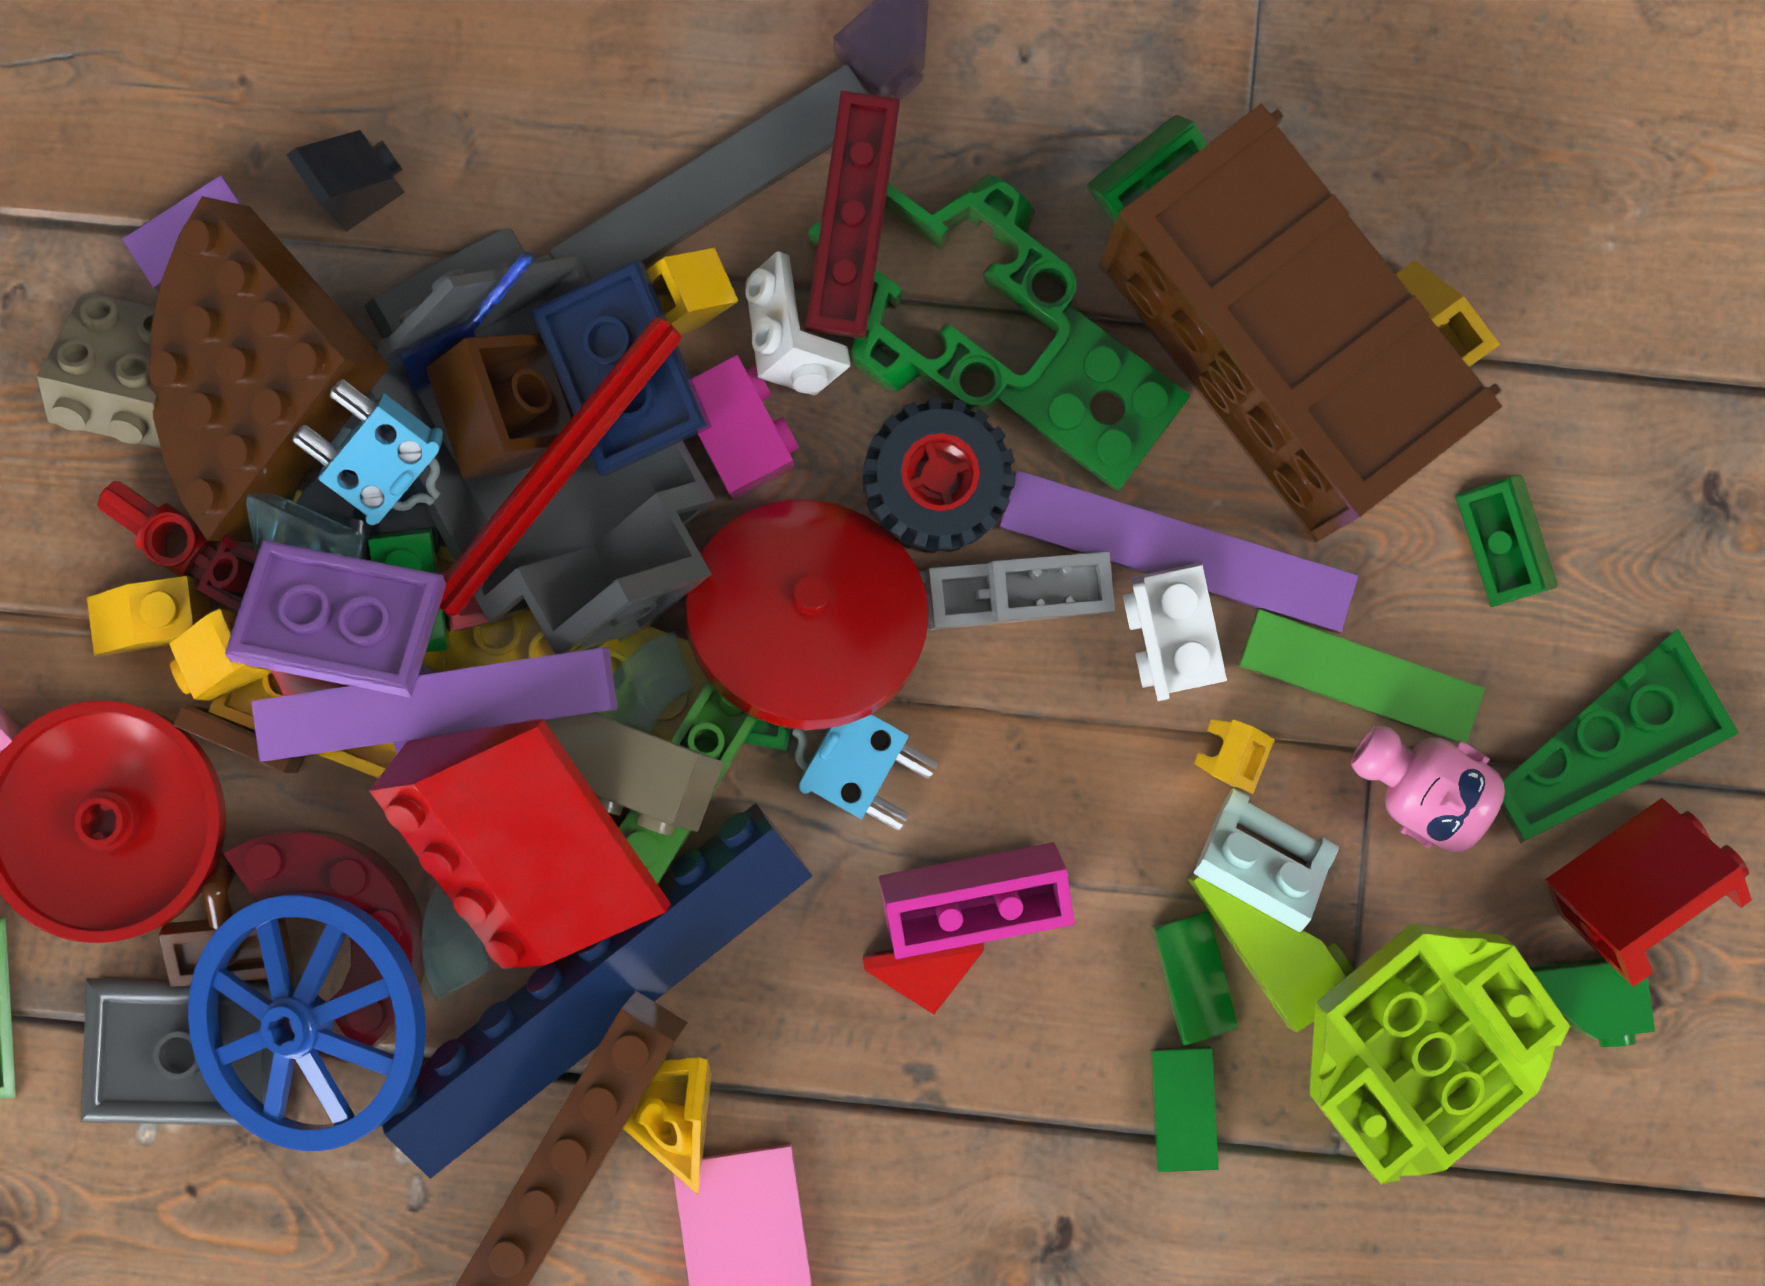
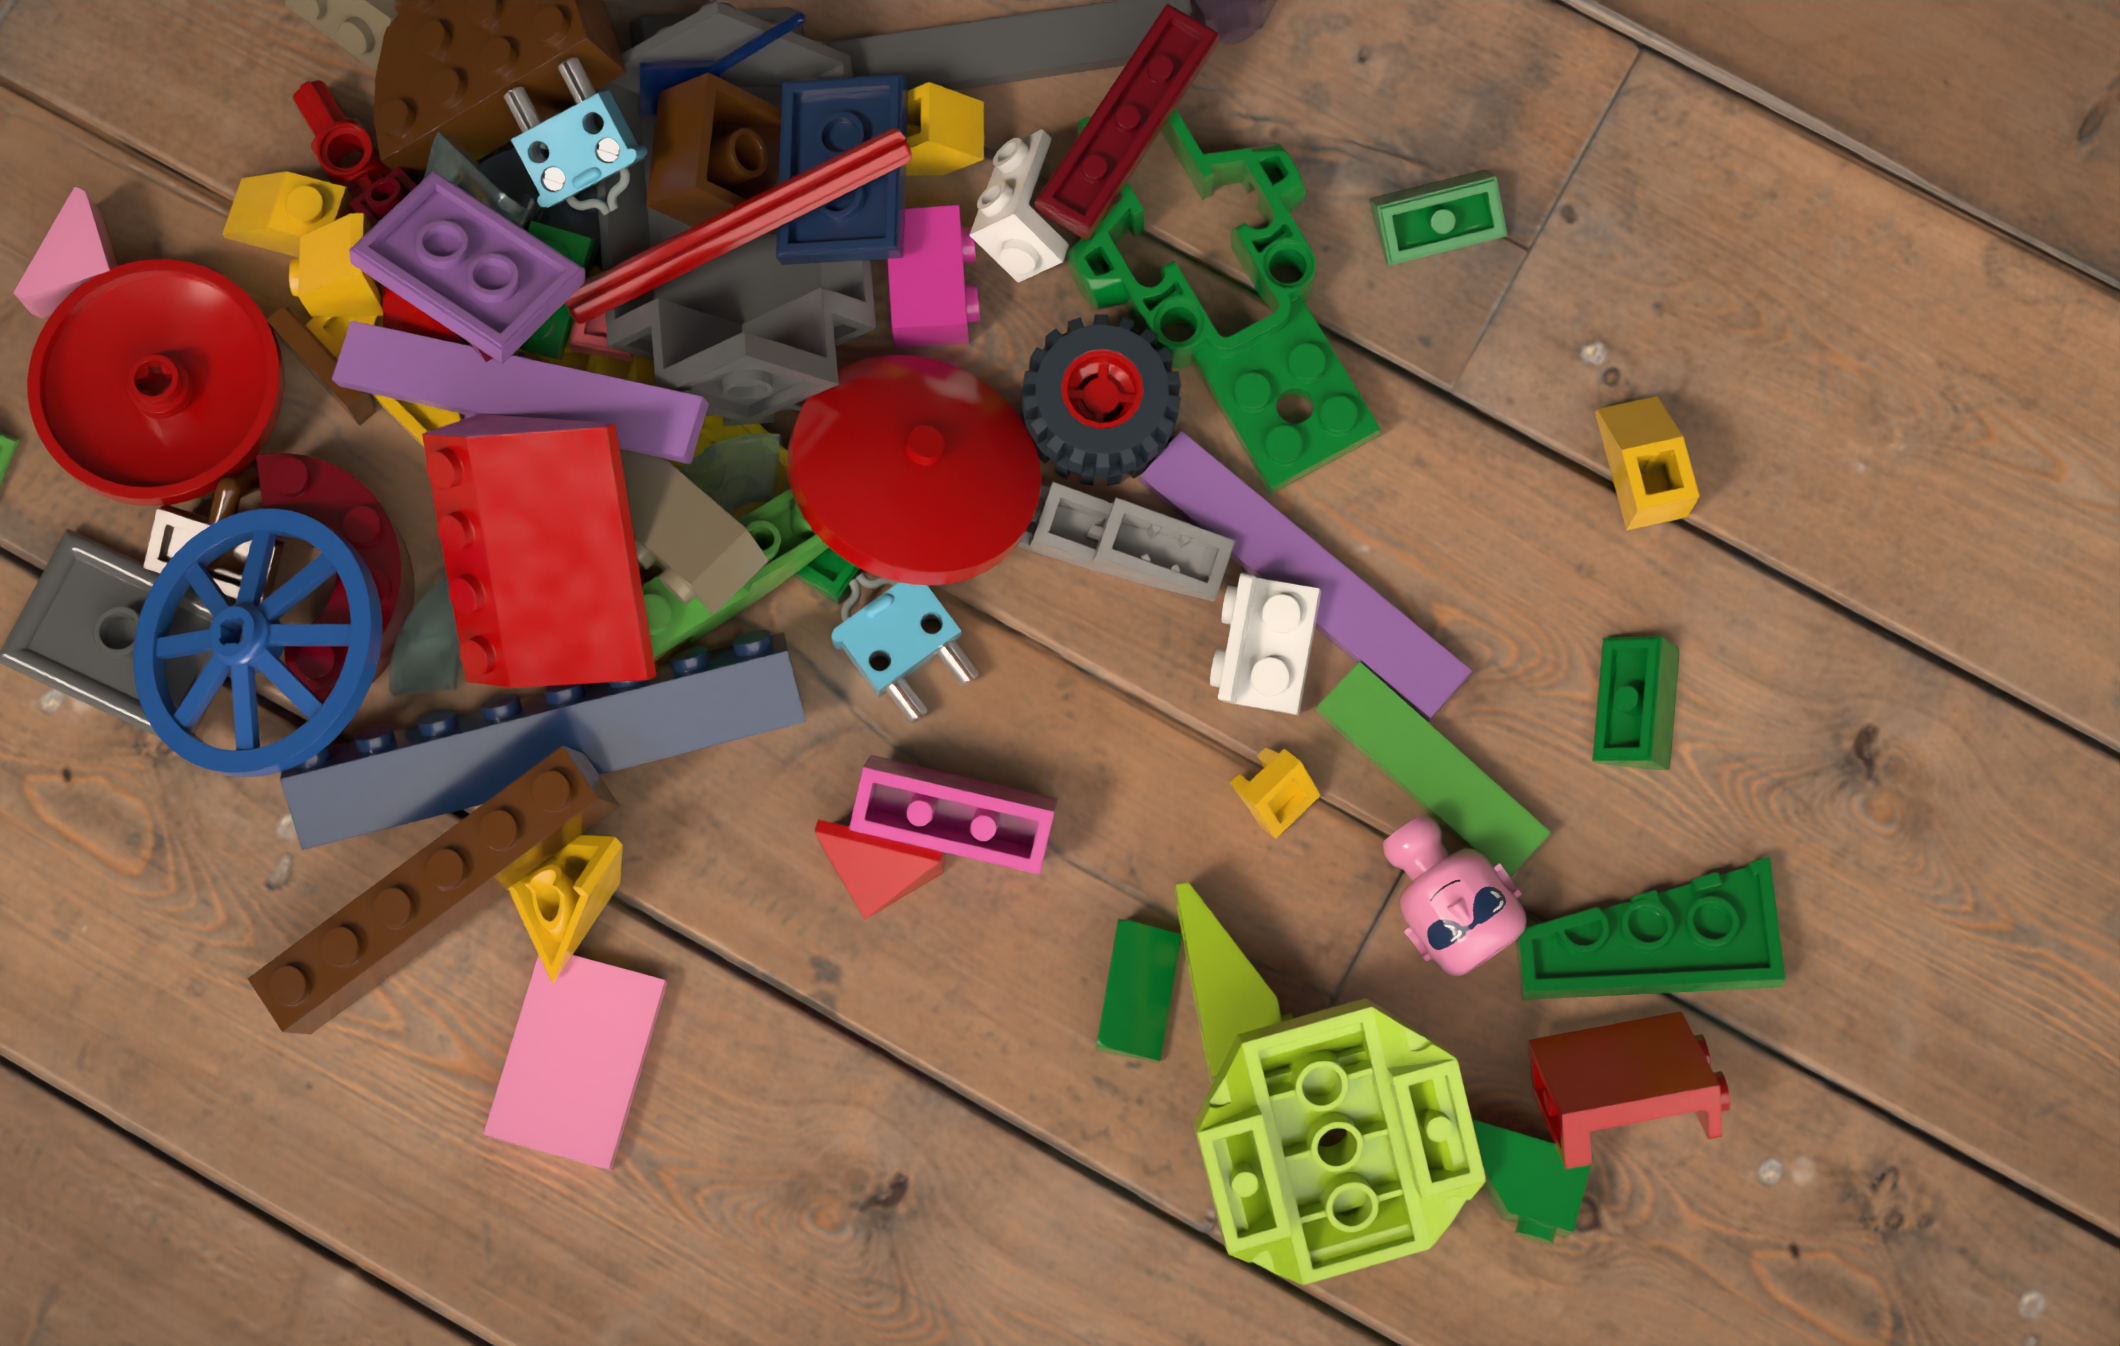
camera: 20 degrees right, 10 degrees down
reddish brown container [1098,103,1503,542] -> none
green tile [1150,1046,1219,1172] -> none
light aqua plate [1193,787,1339,932] -> none

